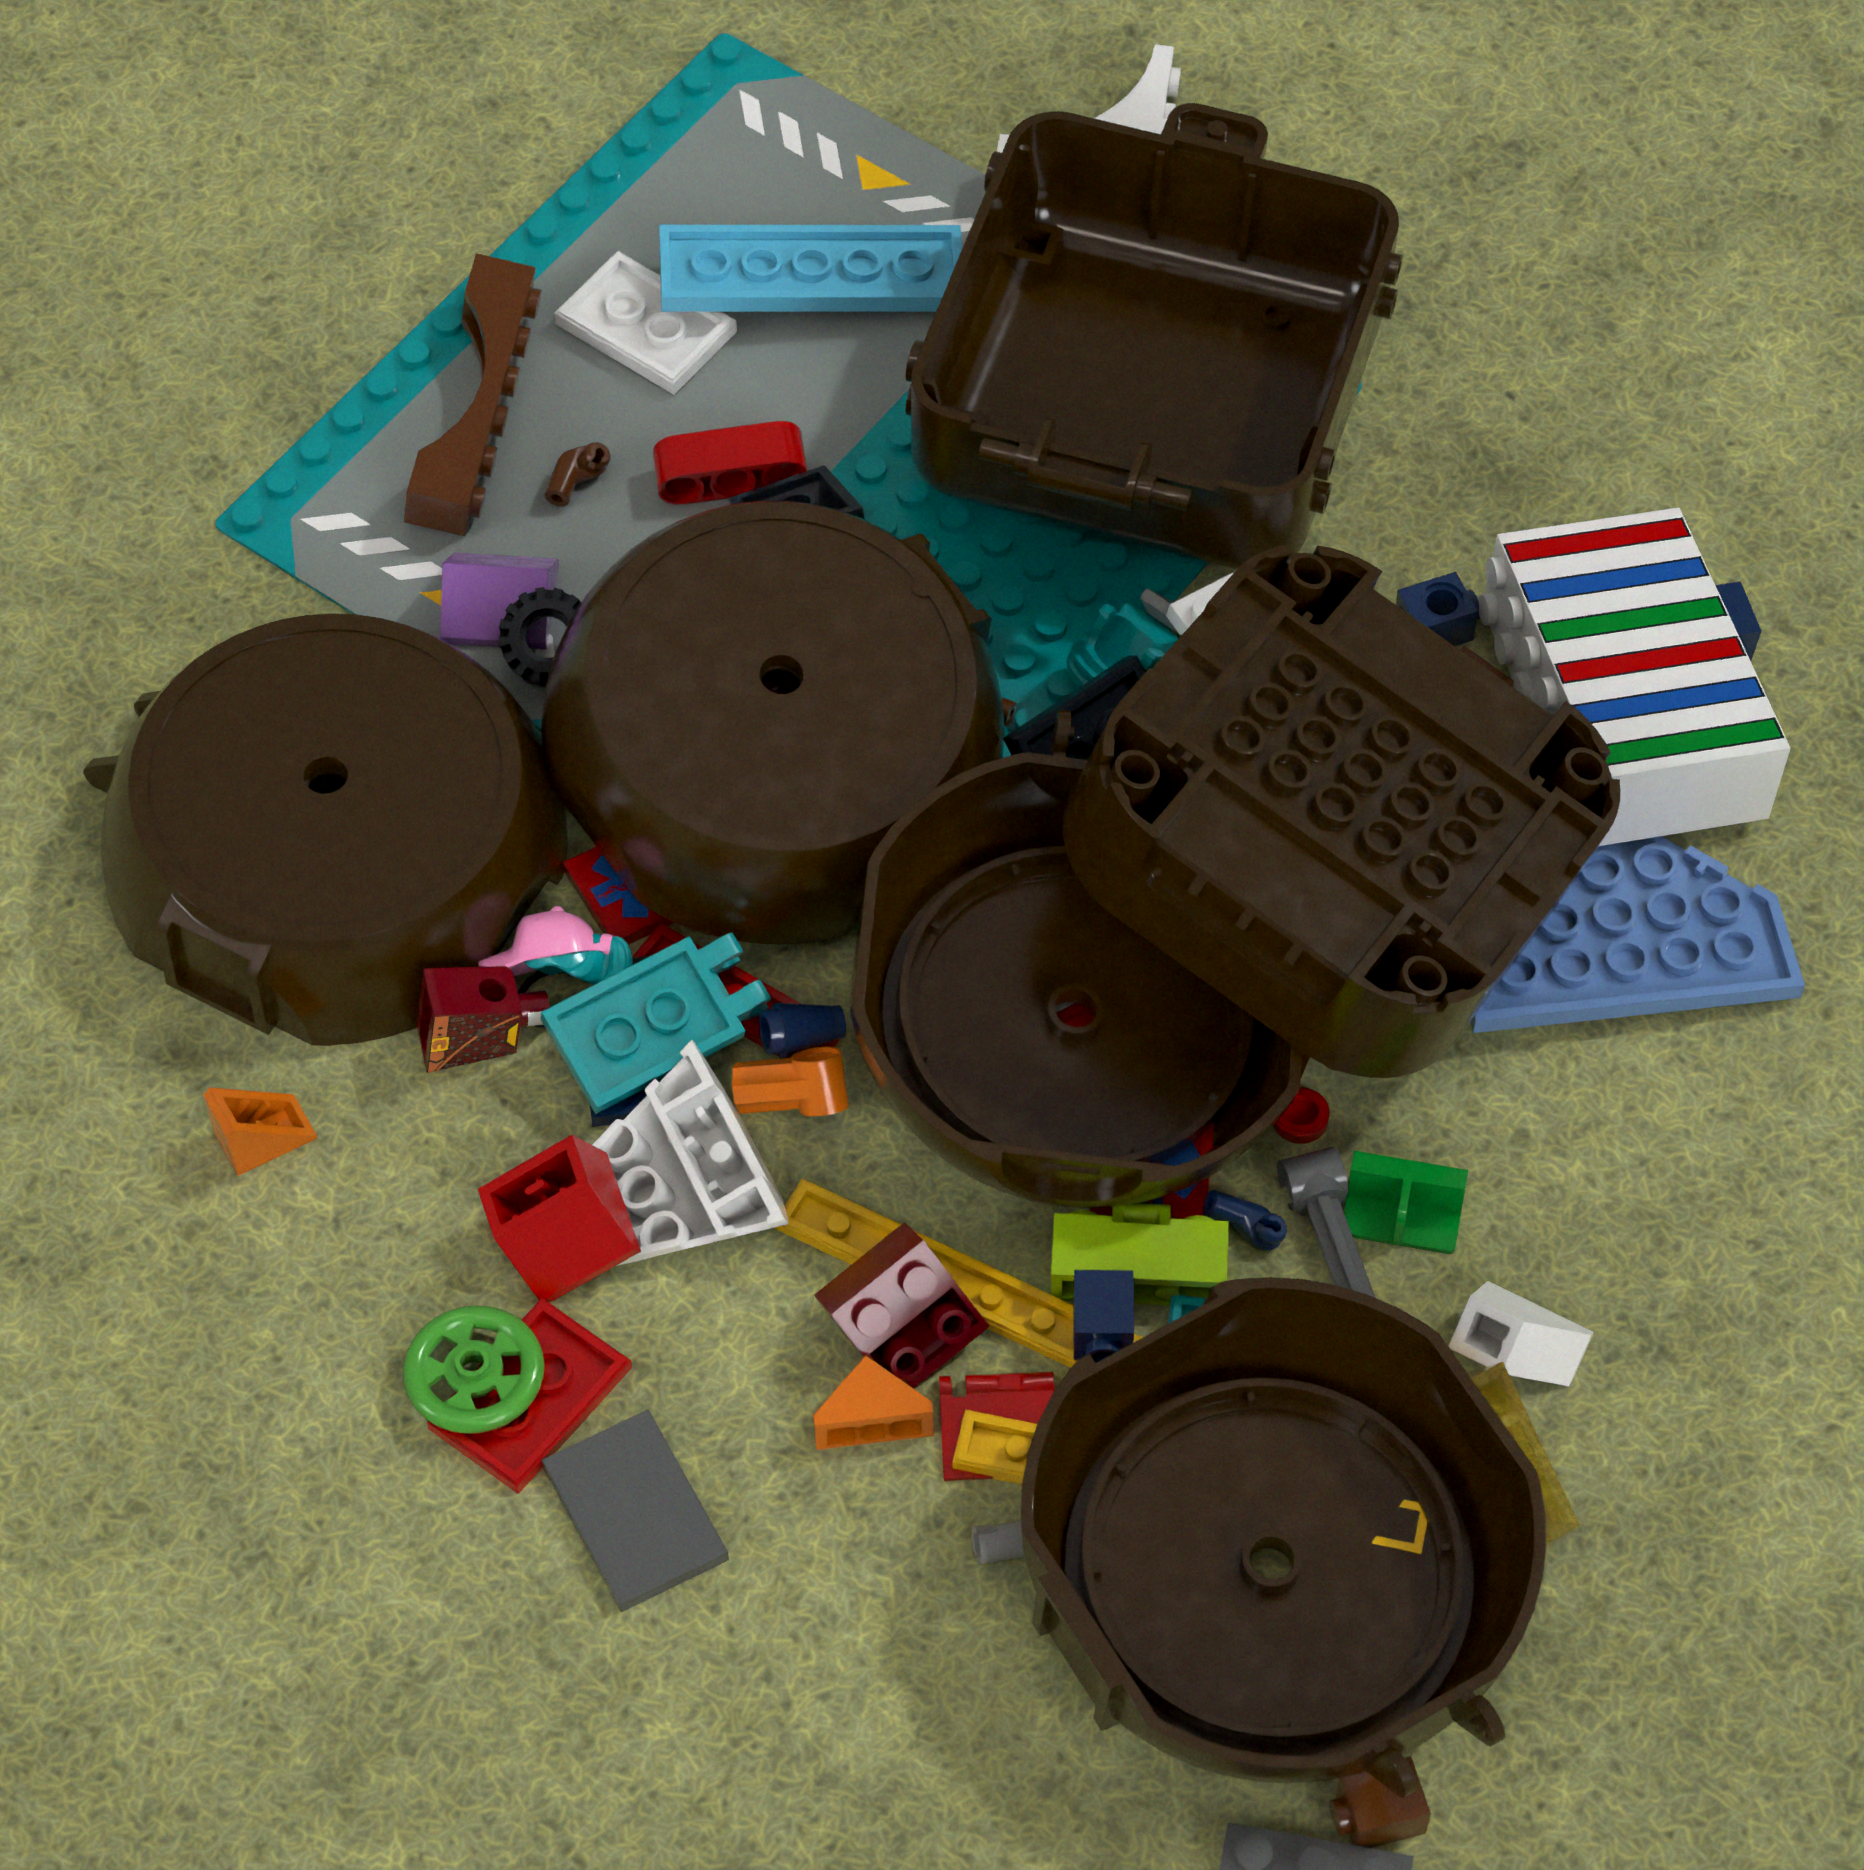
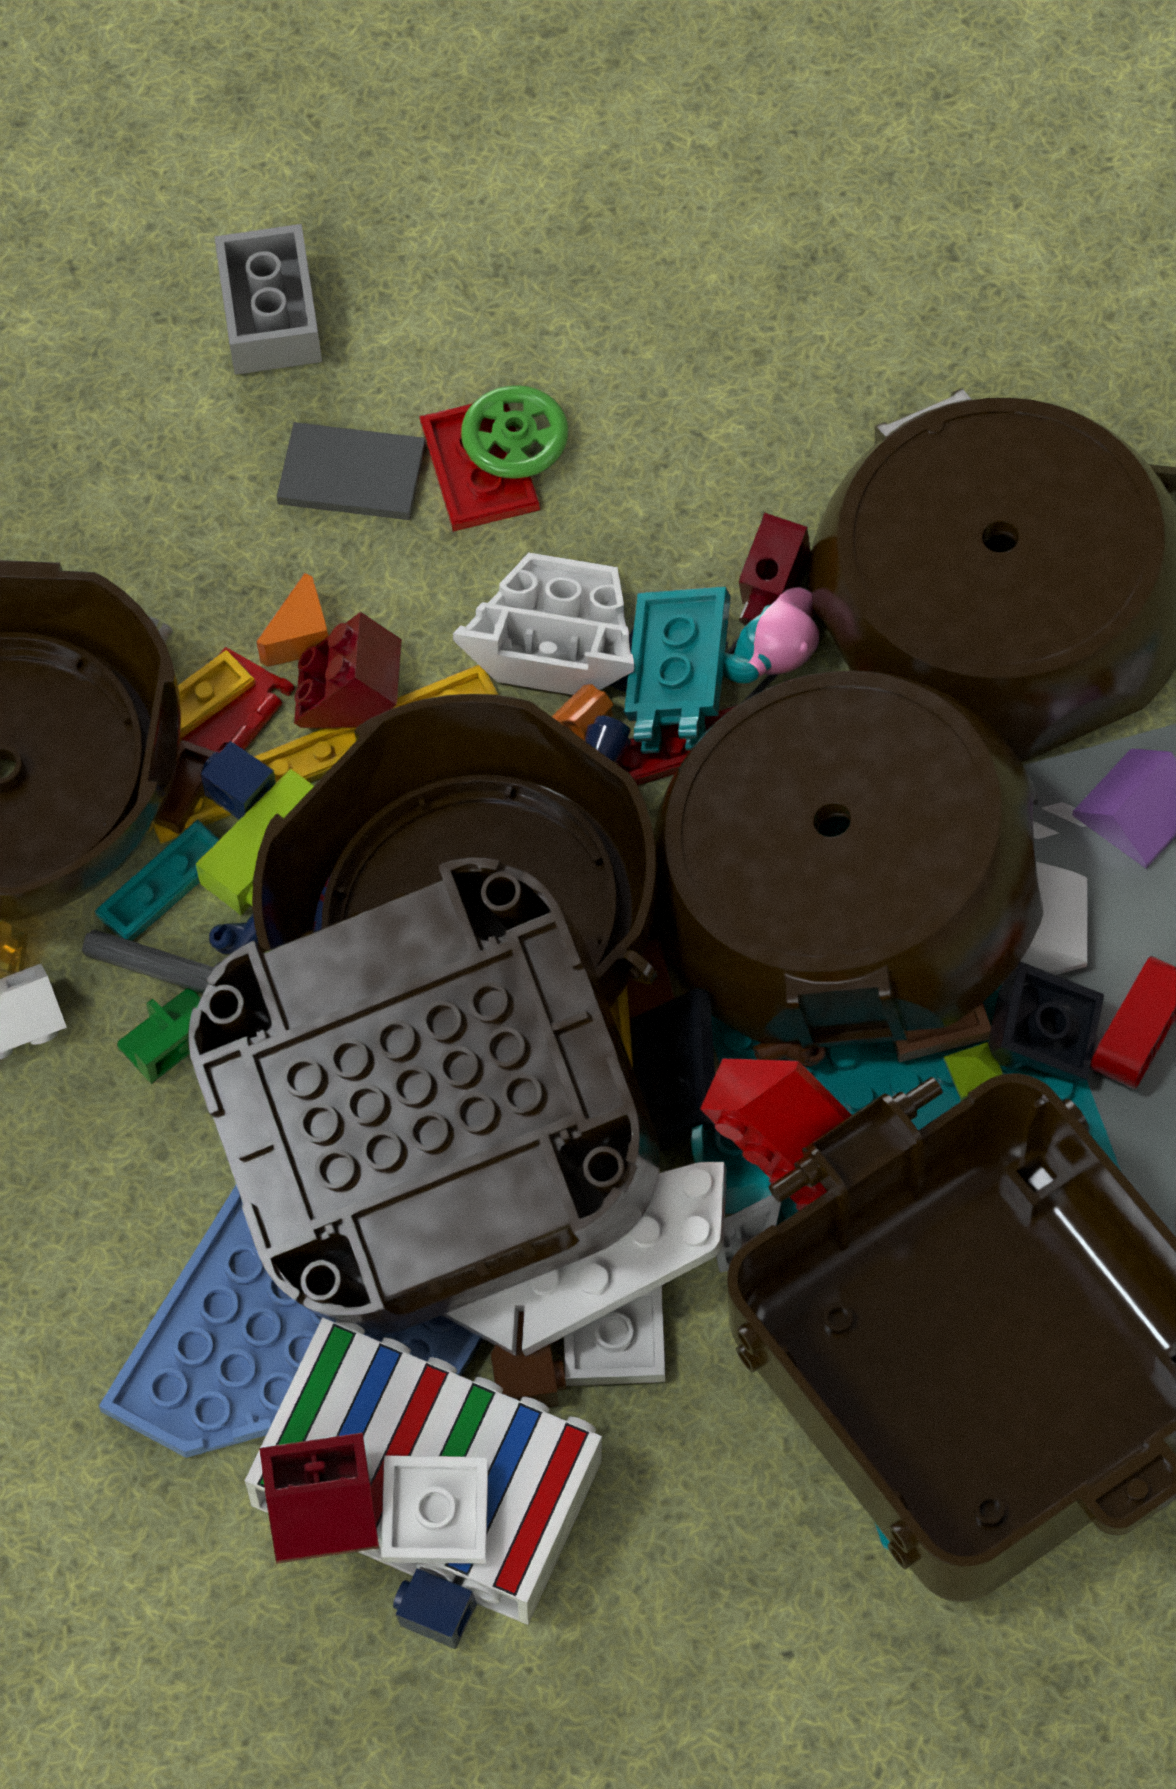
camera: 130 degrees right, 5 degrees up
orange slope [203,1087,318,1176] -> none
red slope [477,1135,641,1302] -> none
black tyre [498,587,581,687] -> none
dark blue brick [1396,572,1480,646] -> none
none -> light grey brick [214,224,322,375]
none -> dark red slope [259,1432,379,1564]
none -> white plate [381,1456,488,1564]
none -> red slope [700,1059,852,1211]

